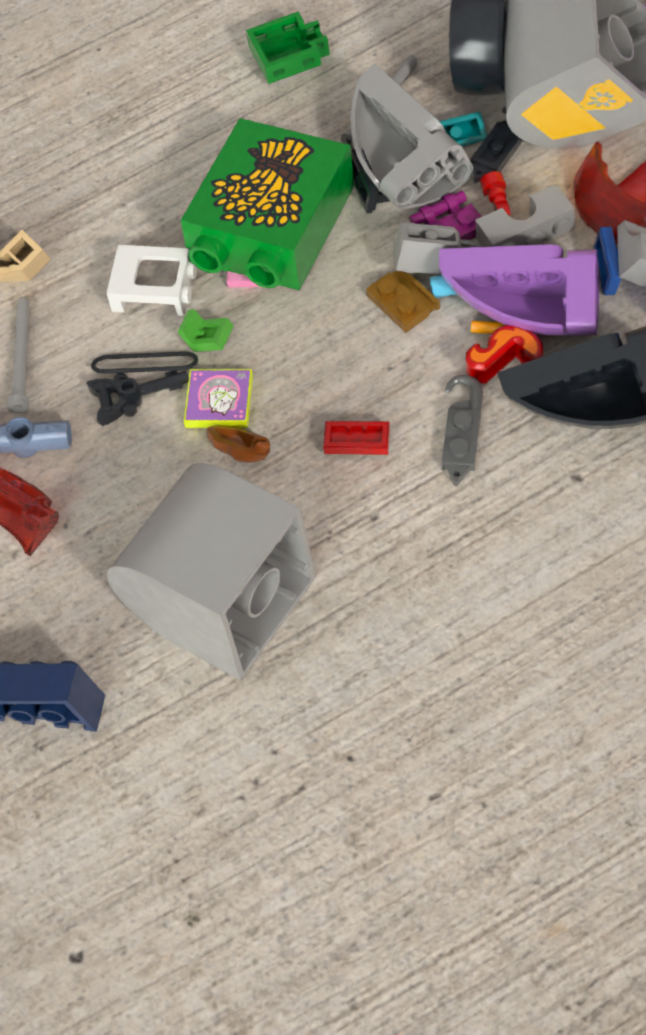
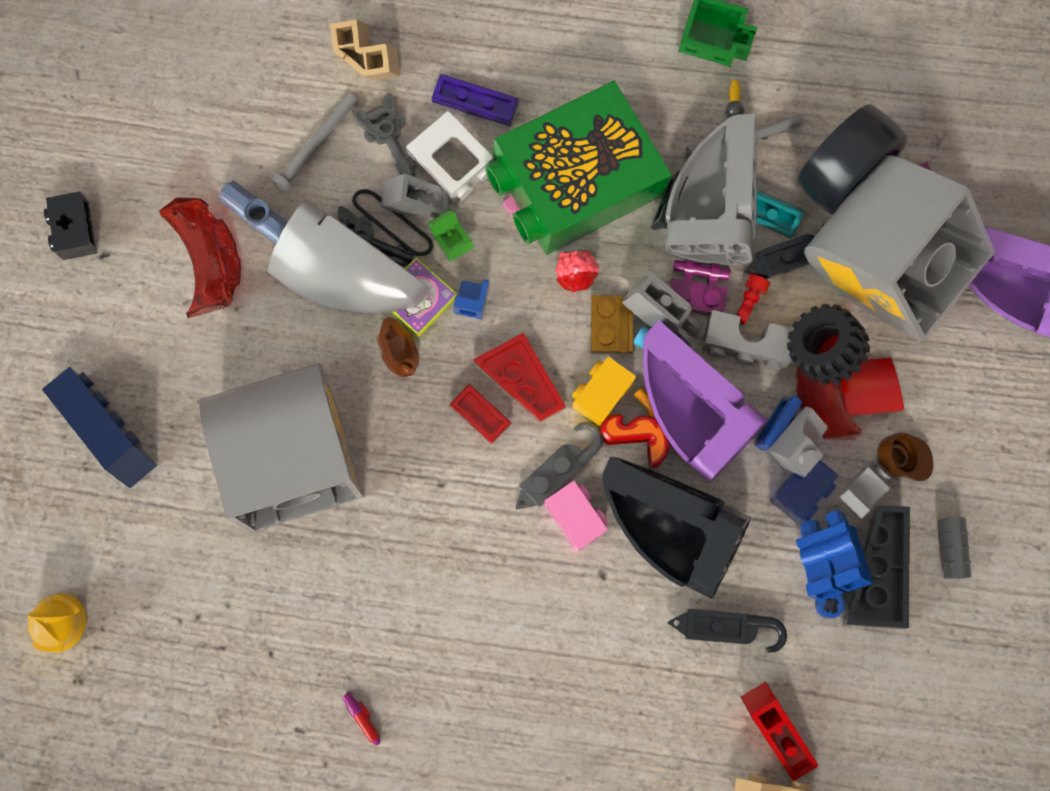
camera: 25 degrees right, 20 degrees up
none -> yellow helmet [27,593,87,653]
none -> light grey panel [267,200,431,314]
none -> piece [341,692,381,745]
none -> dark grey piece [352,93,416,177]
none -> light grey arch [381,173,449,218]
none -> dark purple tile [431,74,519,126]
none -> blue panel [453,279,490,320]
none -> red wing [473,332,566,423]
none -> bright pink brick [544,481,608,552]
none -> piece [555,250,600,292]
none -> yellow brick [572,356,636,427]
none -> piece [725,80,745,118]
none -> black tyre [787,304,870,385]

